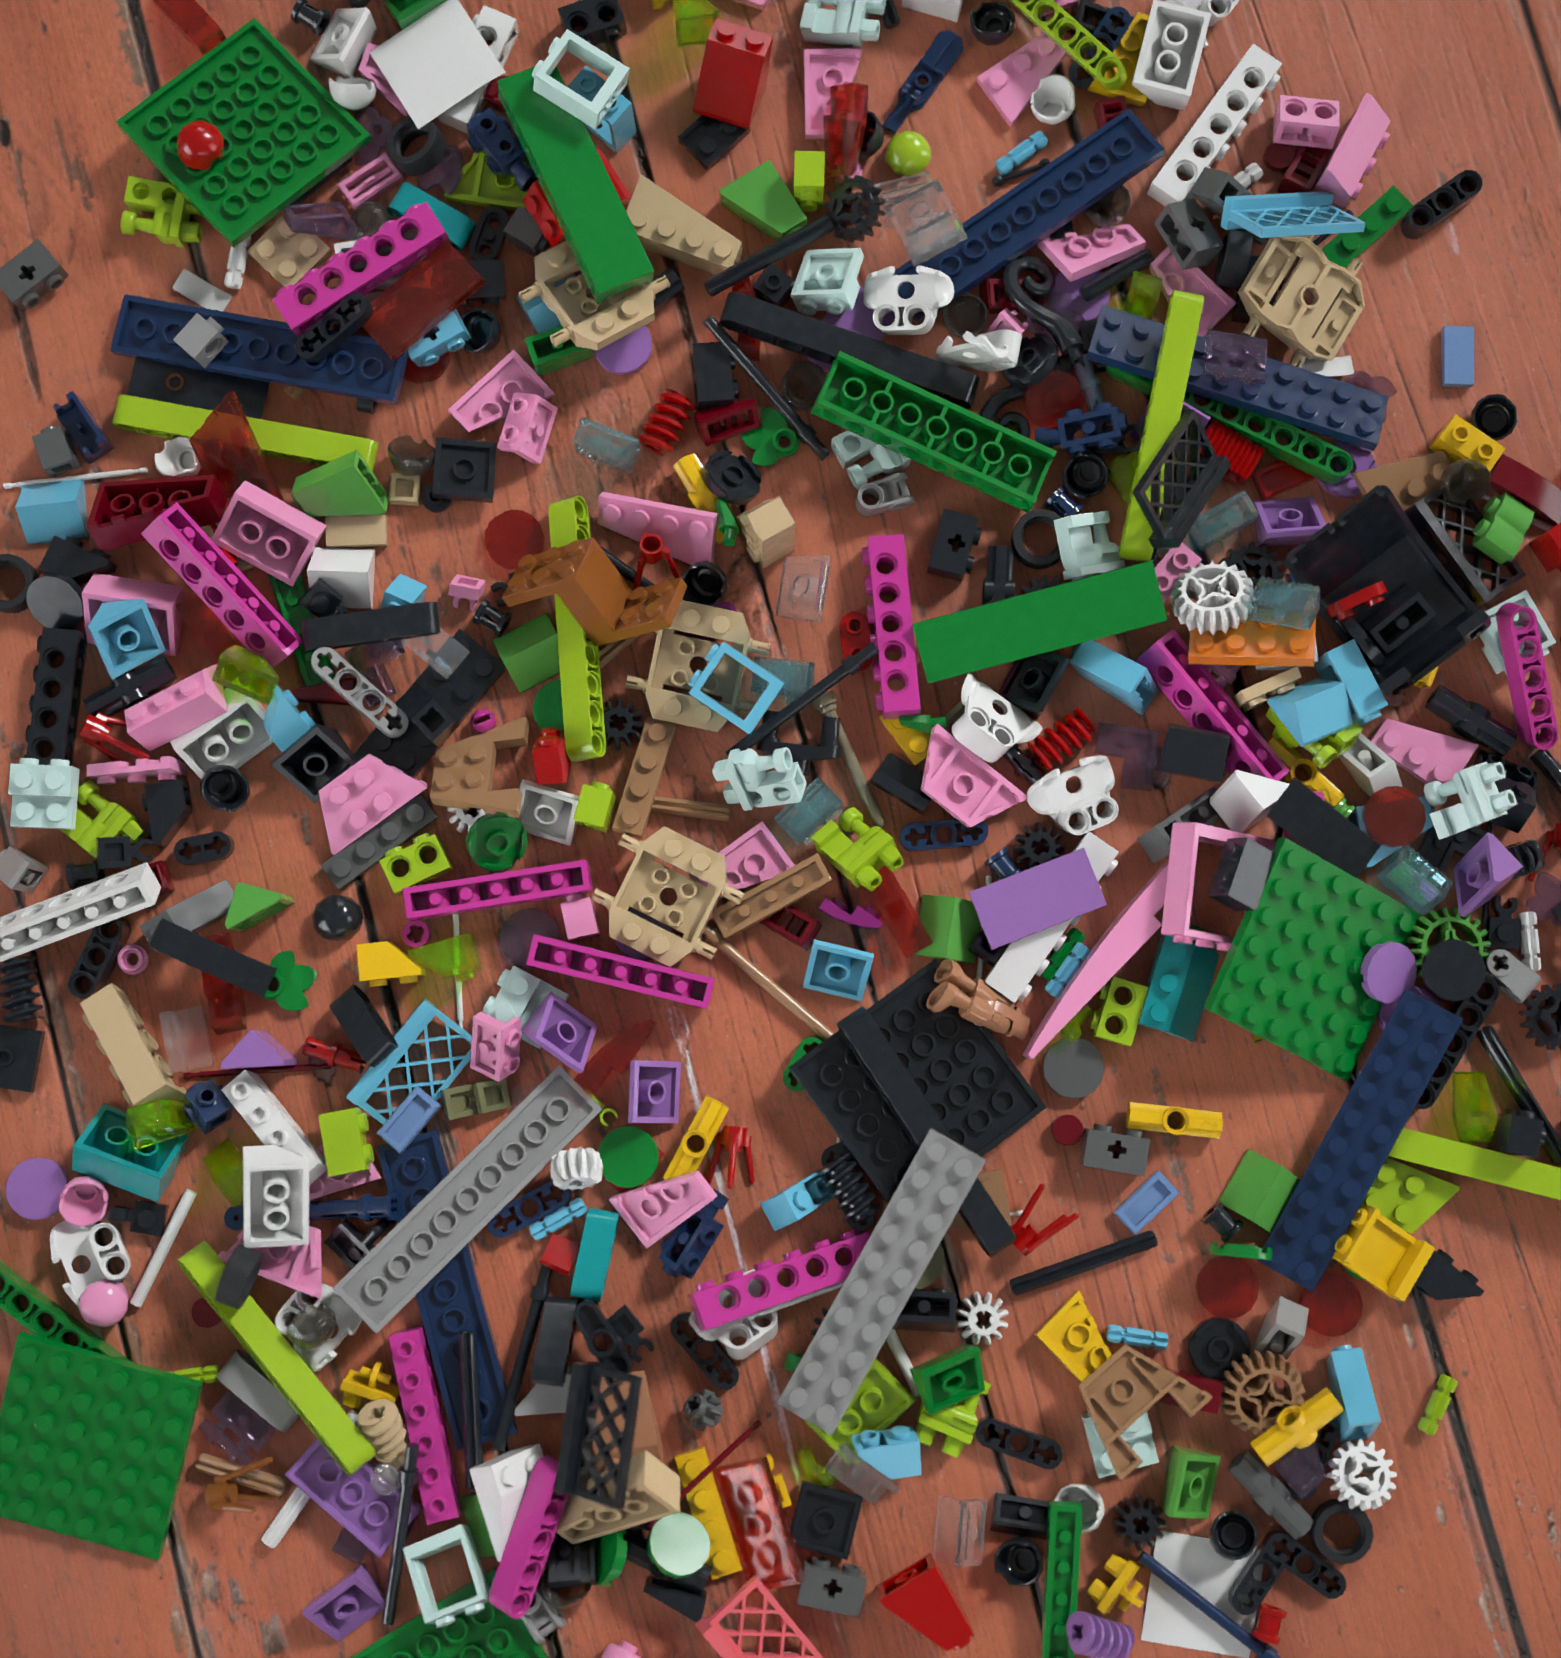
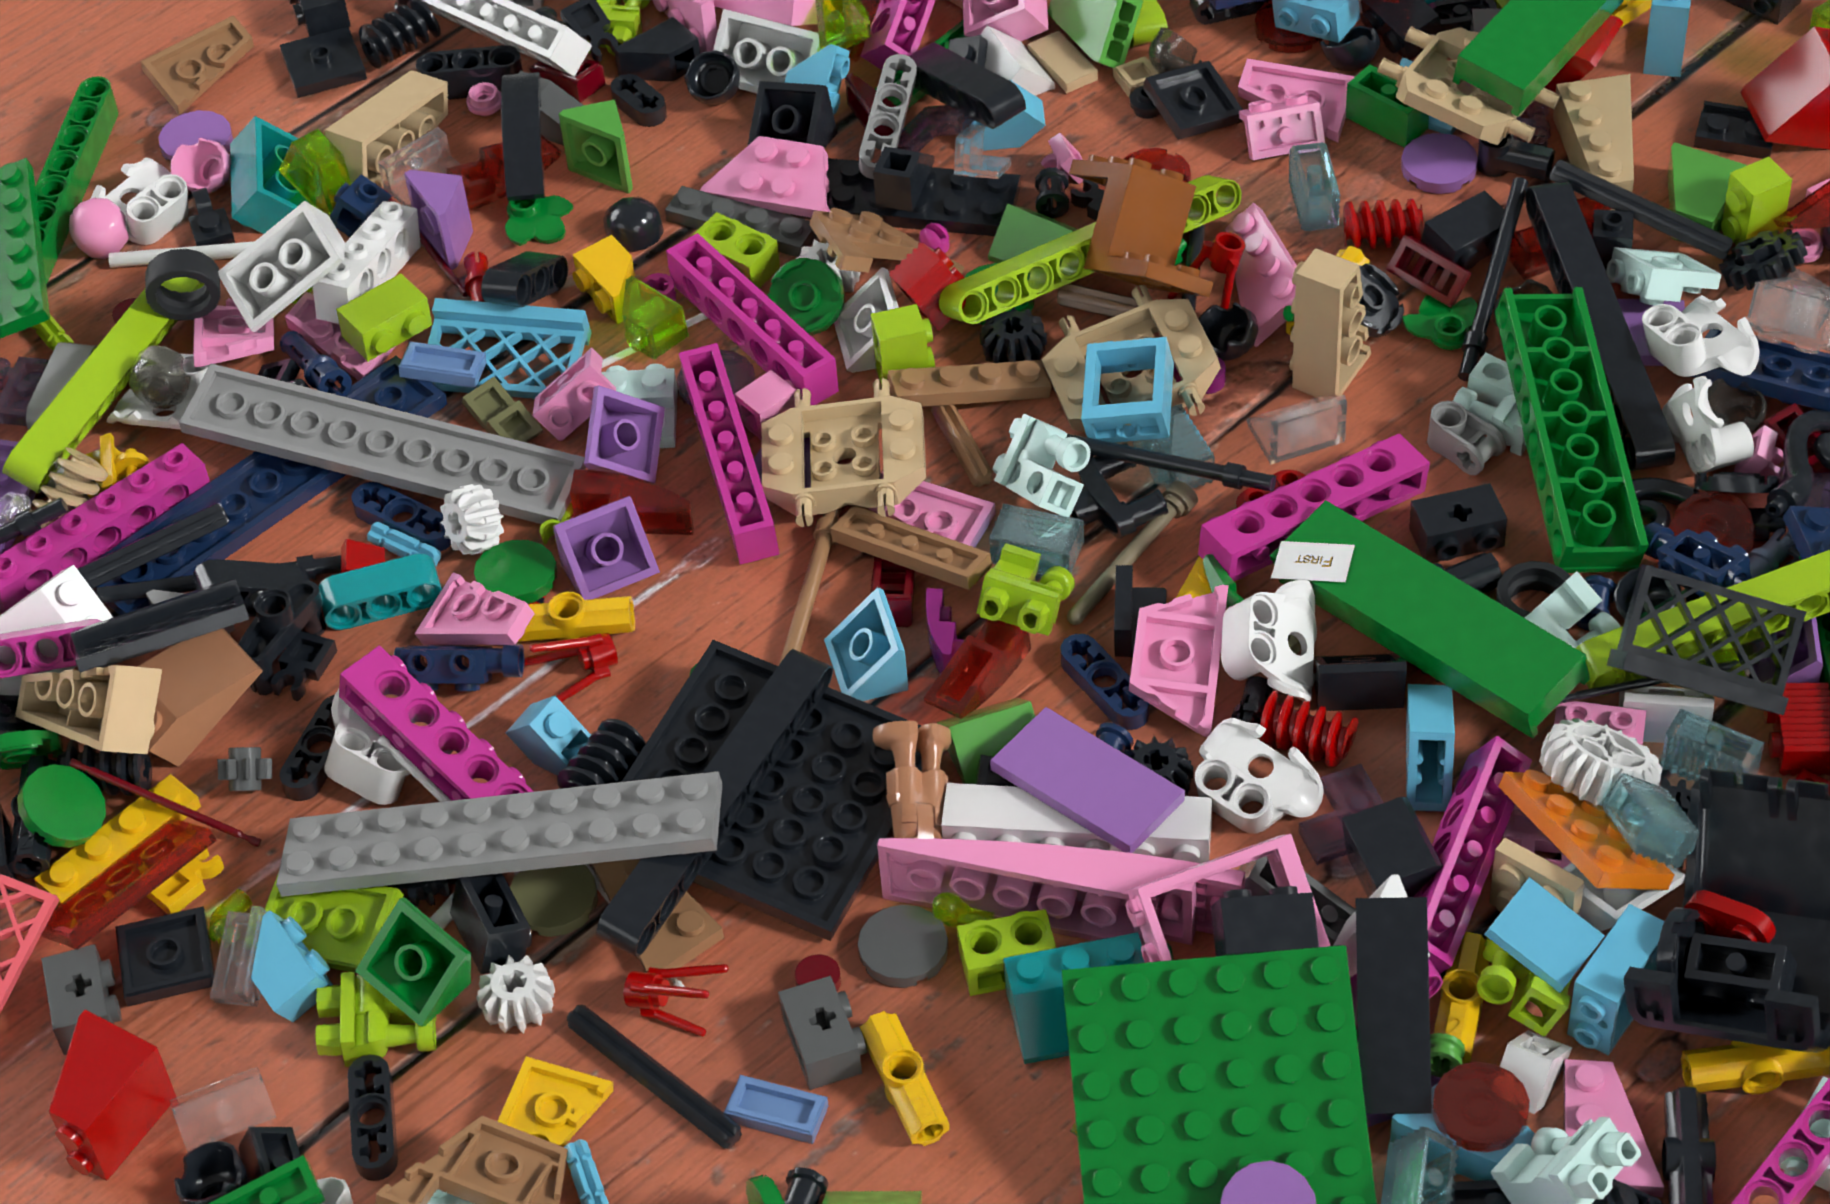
camera: 65 degrees right, 35 degrees down
none -> white sticker [1271,541,1355,582]

